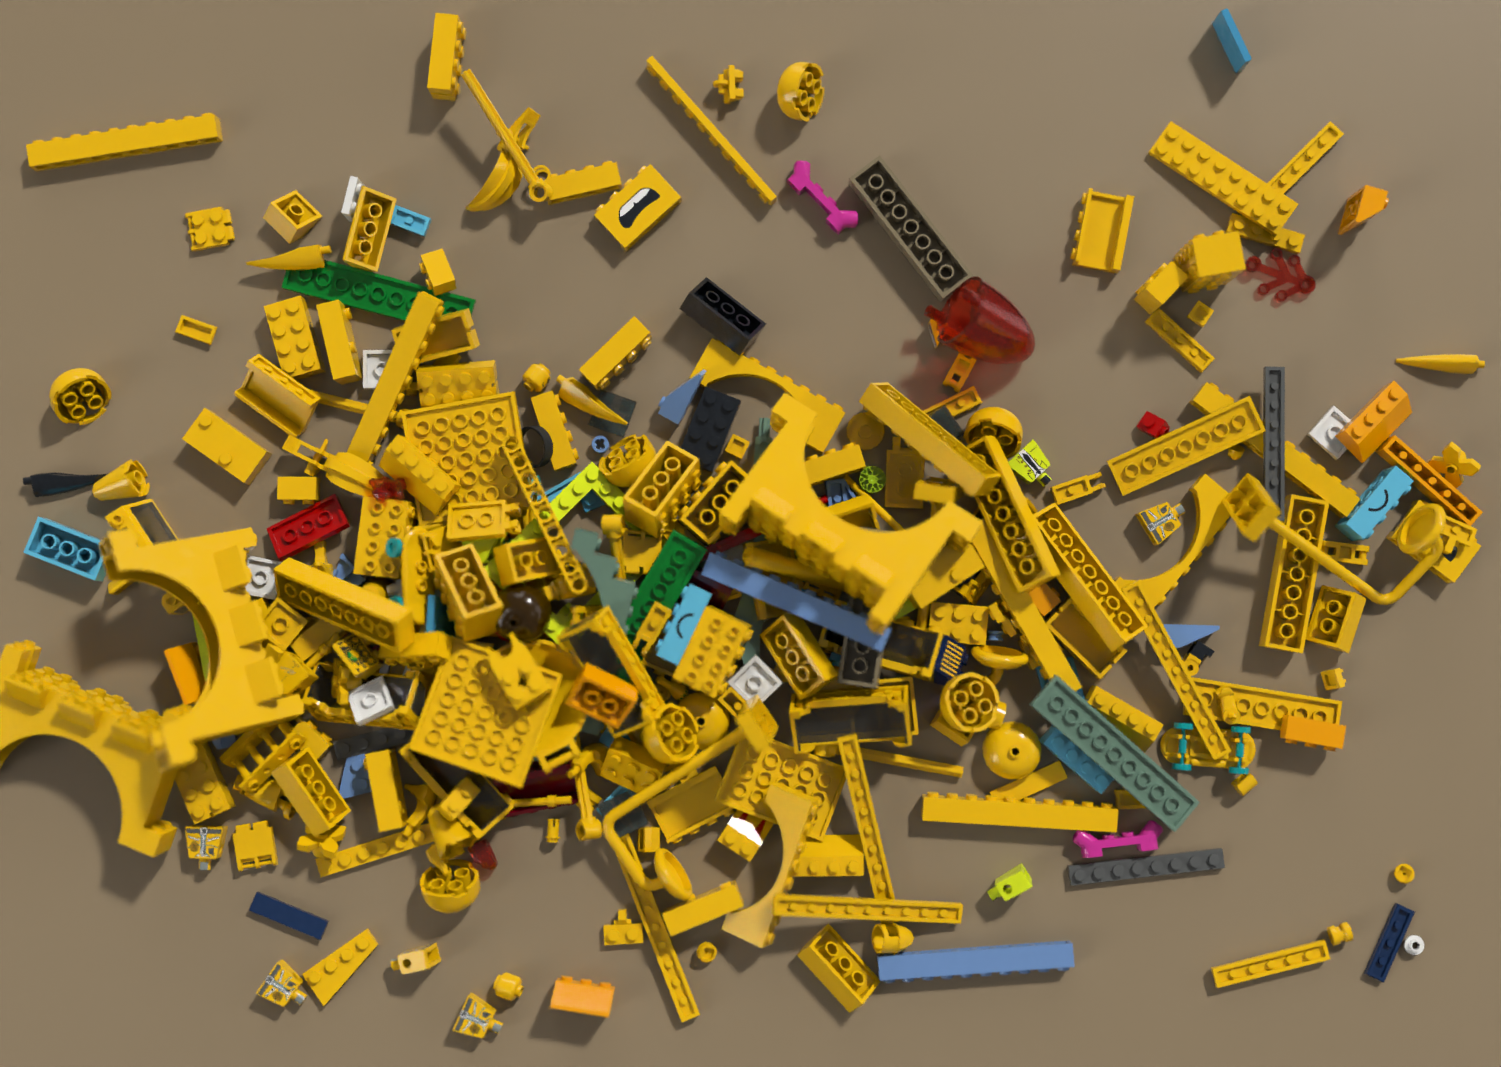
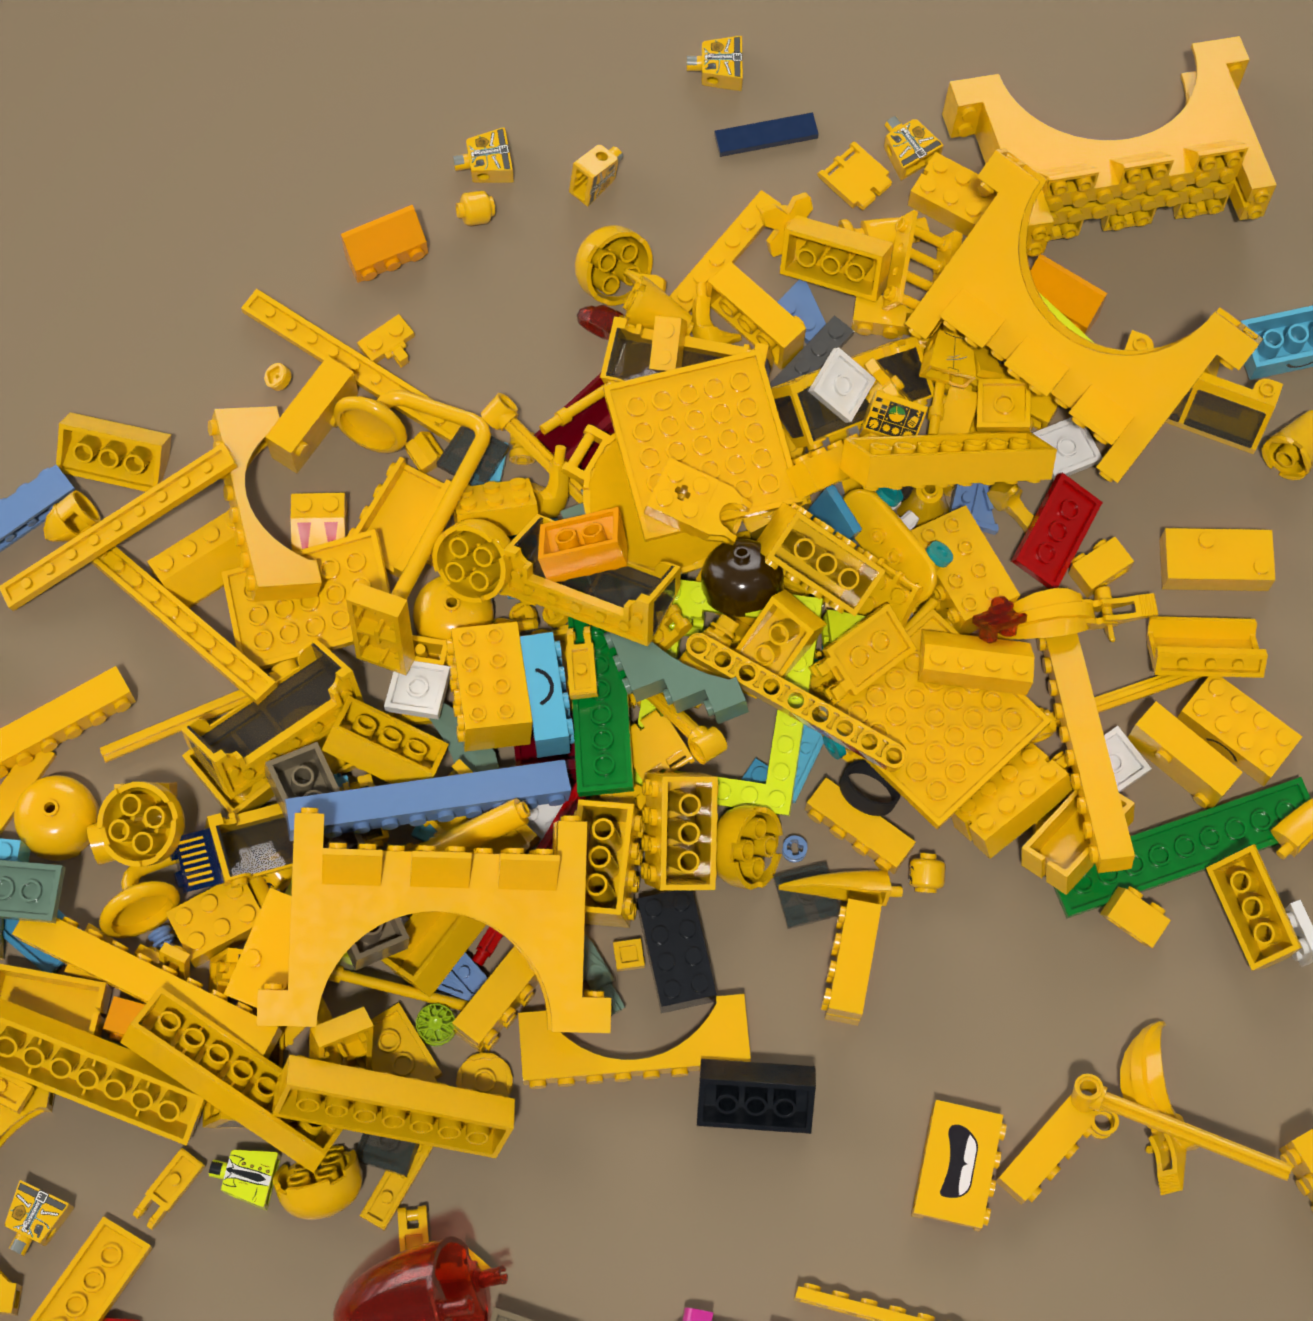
camera: 145 degrees right, 15 degrees down
yellow wing [302,928,378,1006] -> none
medium azure plate [390,205,431,237] -> none
yellow pin [545,819,560,843] -> none
medium blue slope [658,369,706,424] -> none

